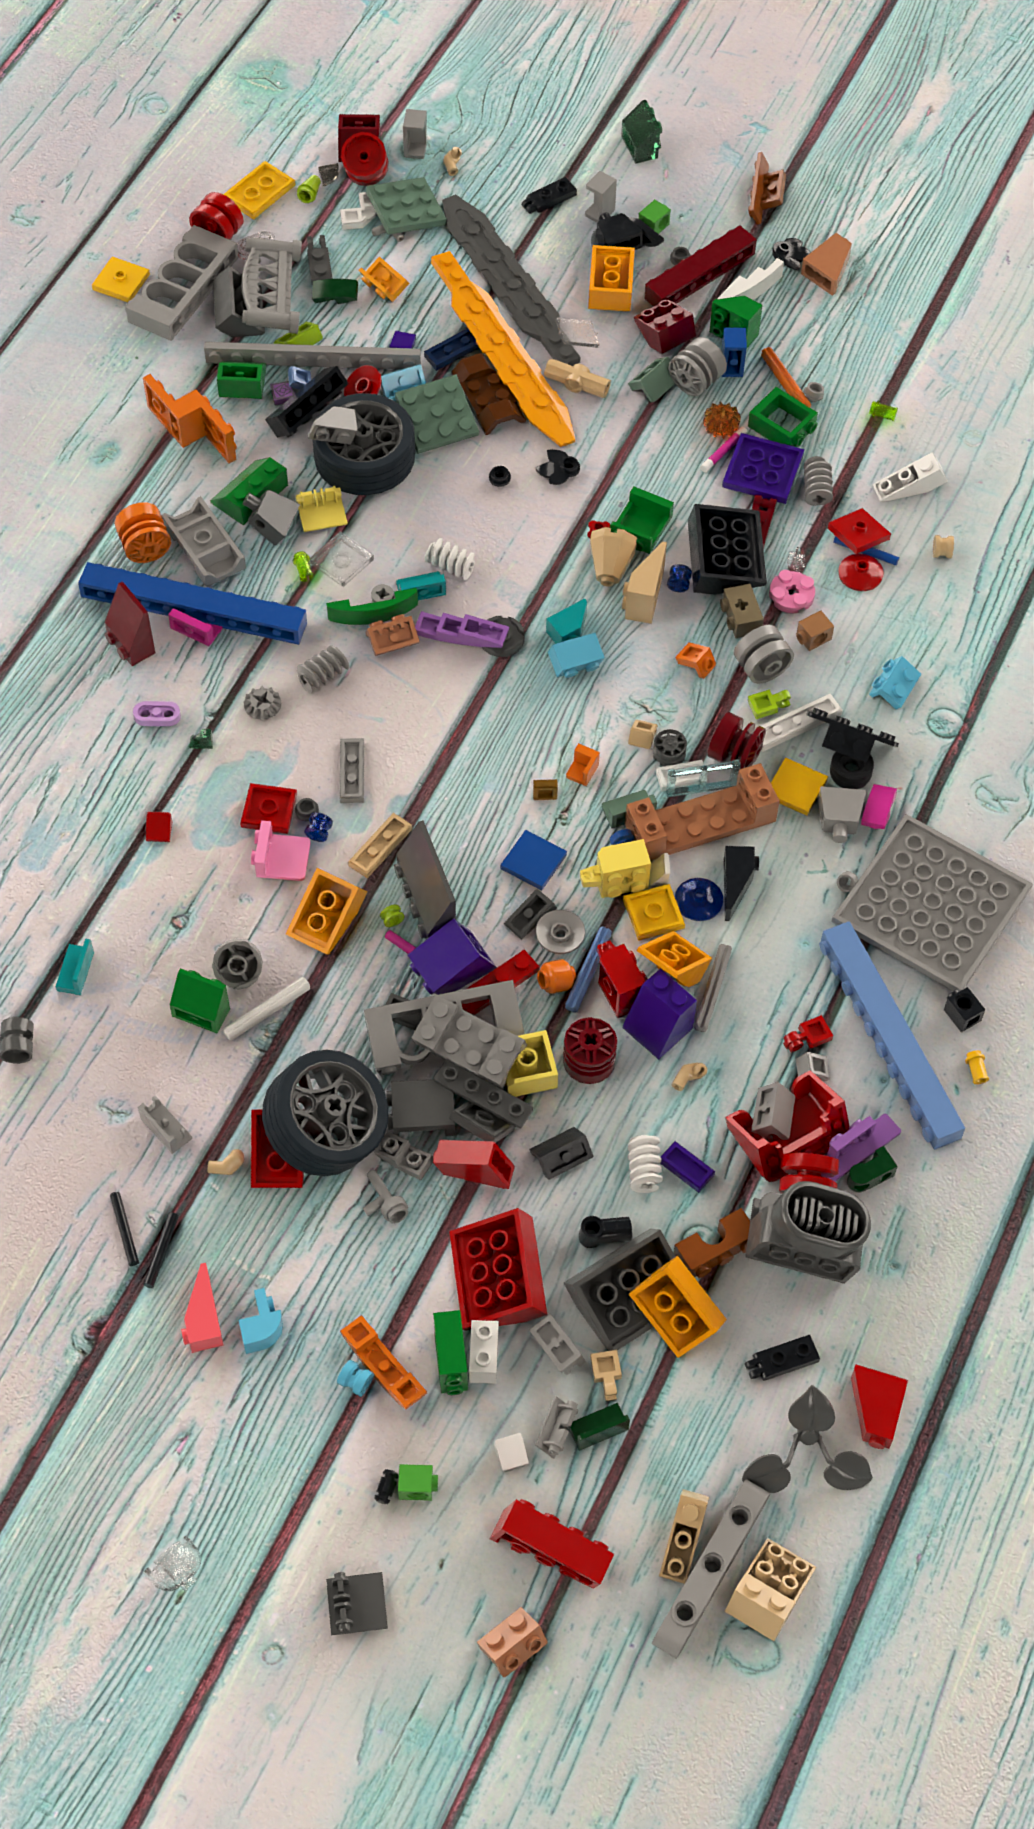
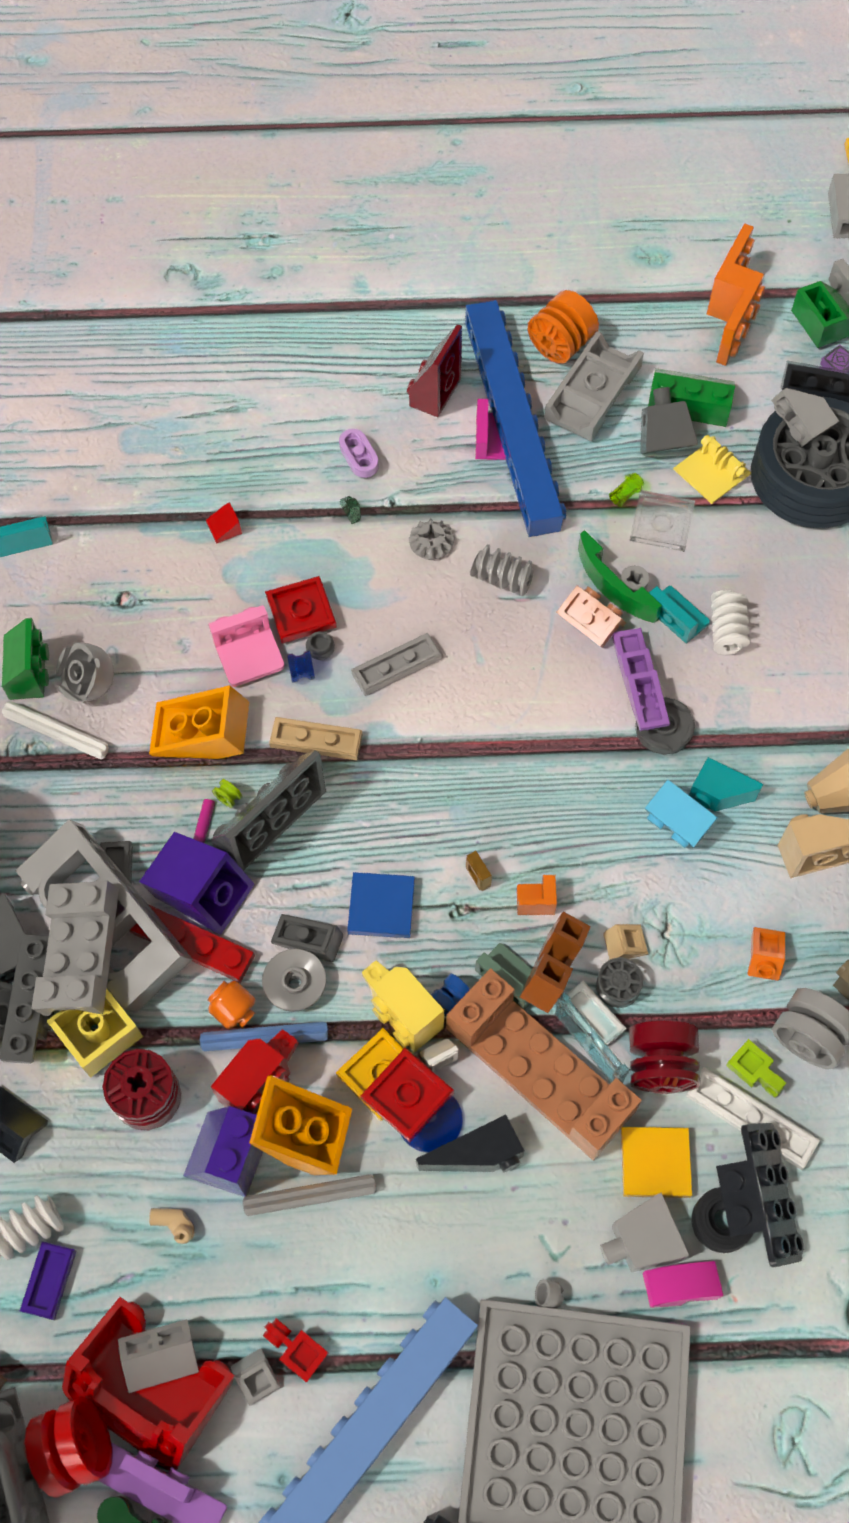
camera: 65 degrees right, 5 degrees up
none -> red plate [360,1048,454,1142]
none -> dark orange arch [520,911,591,1013]

